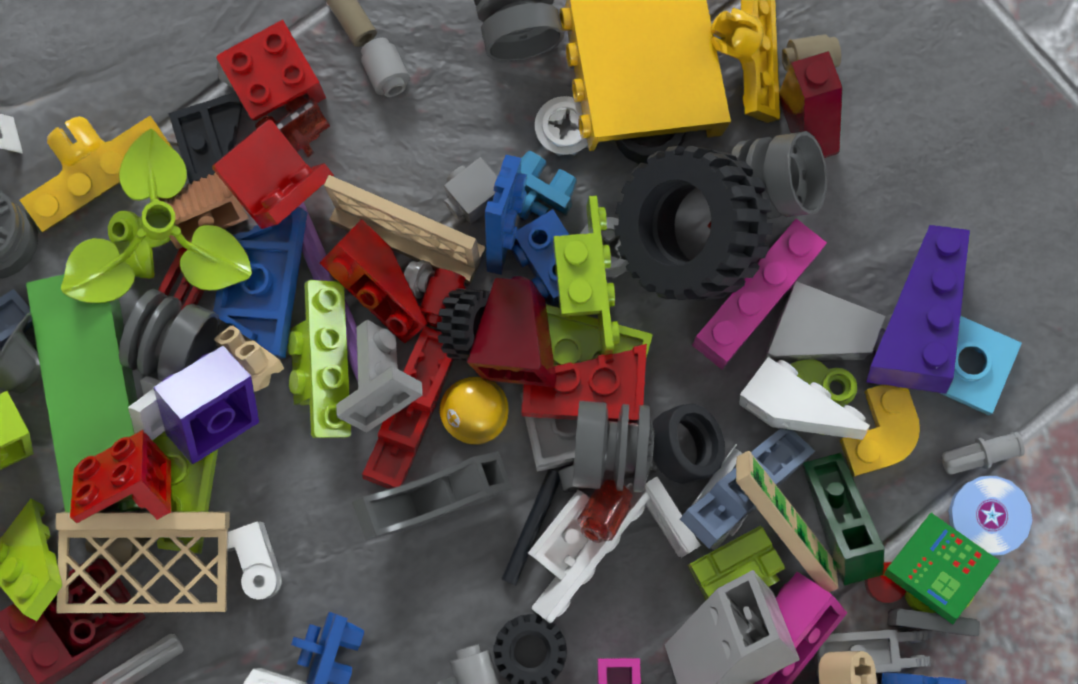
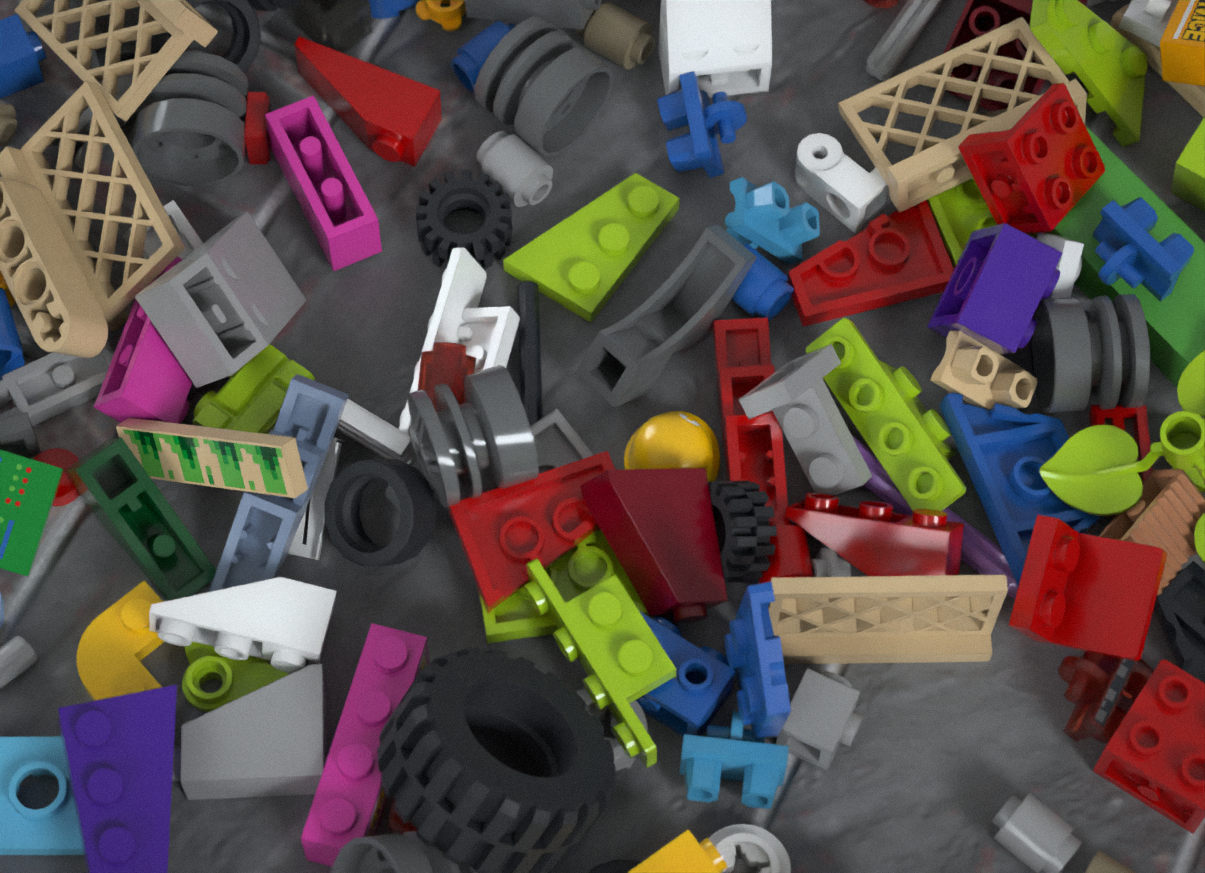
camera: 150 degrees right, 15 degrees down
none -> lime wing [503,173,680,323]
none -> dark azure hips [725,177,820,265]
none -> blue brick [732,244,794,321]
none -> red wing [787,200,954,327]
none -> blue hips [1092,197,1194,302]

